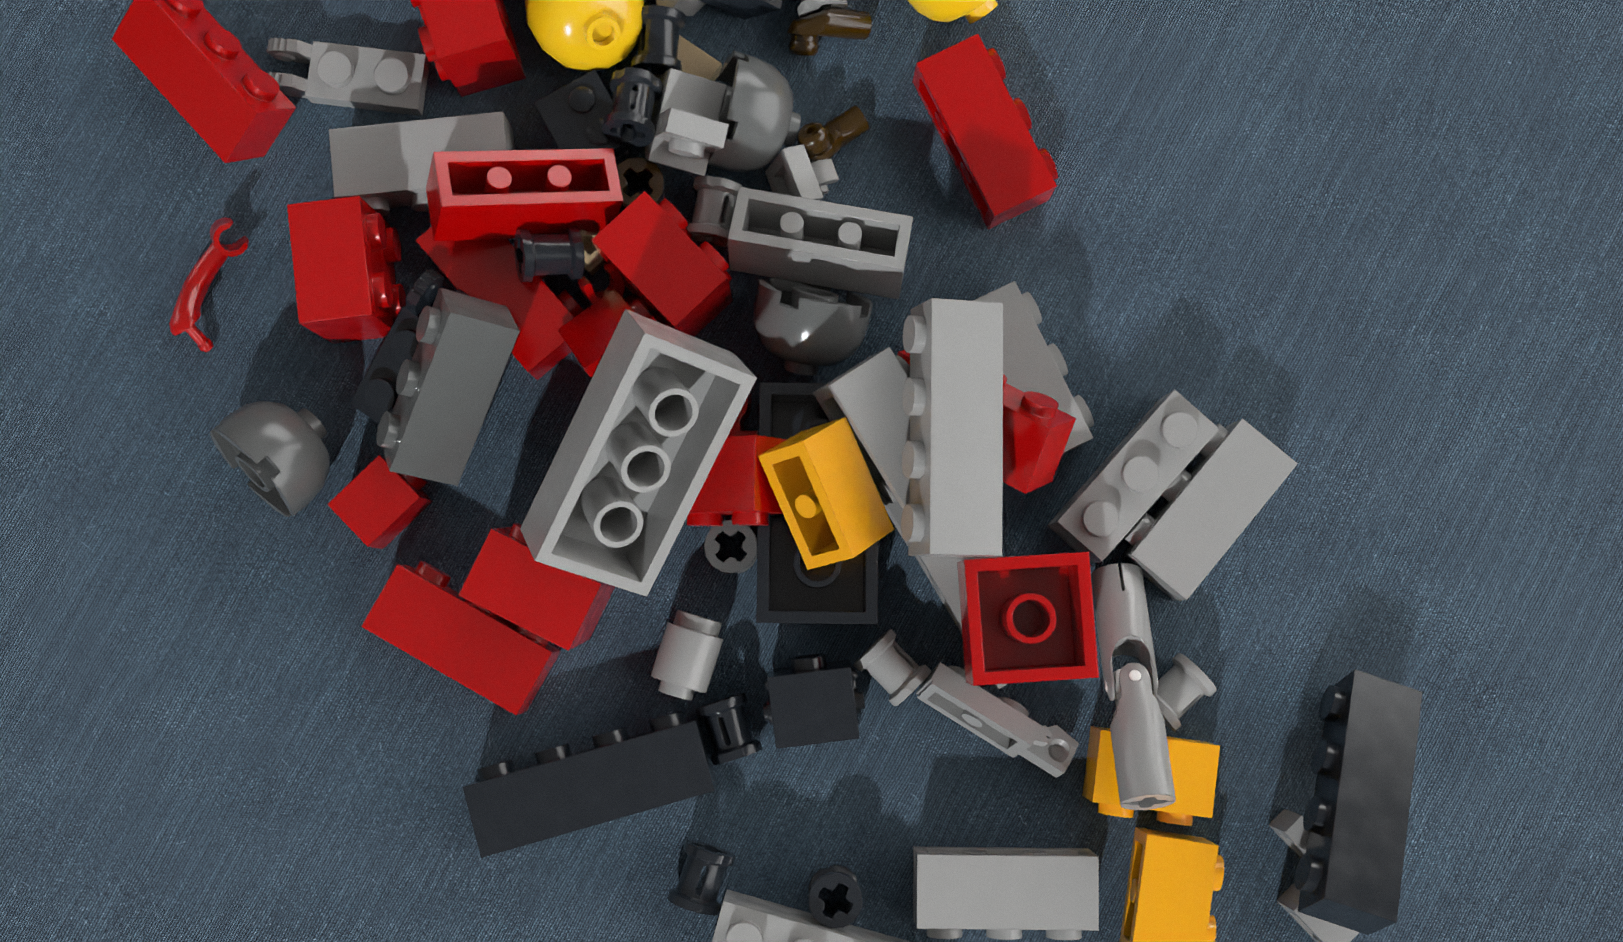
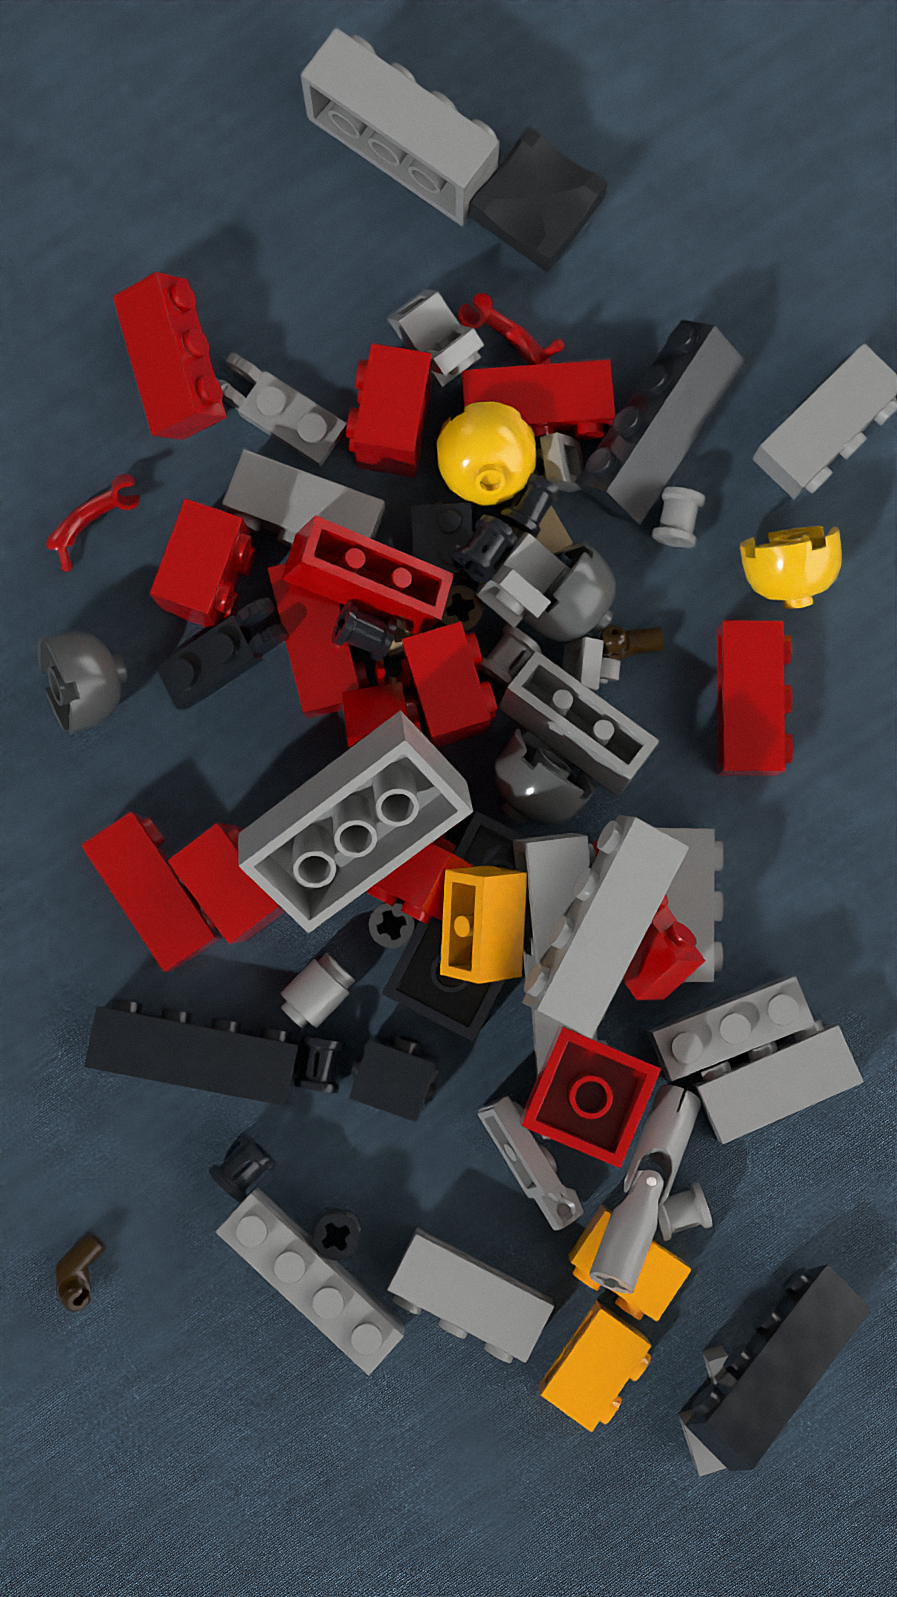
camera: 30 degrees right, 0 degrees up
red brick [327,455,433,549] -> none
dark grey brick [377,288,520,486] -> none
dark brown arm [787,8,872,56] -> none
light grey bush [853,628,931,707] -> none

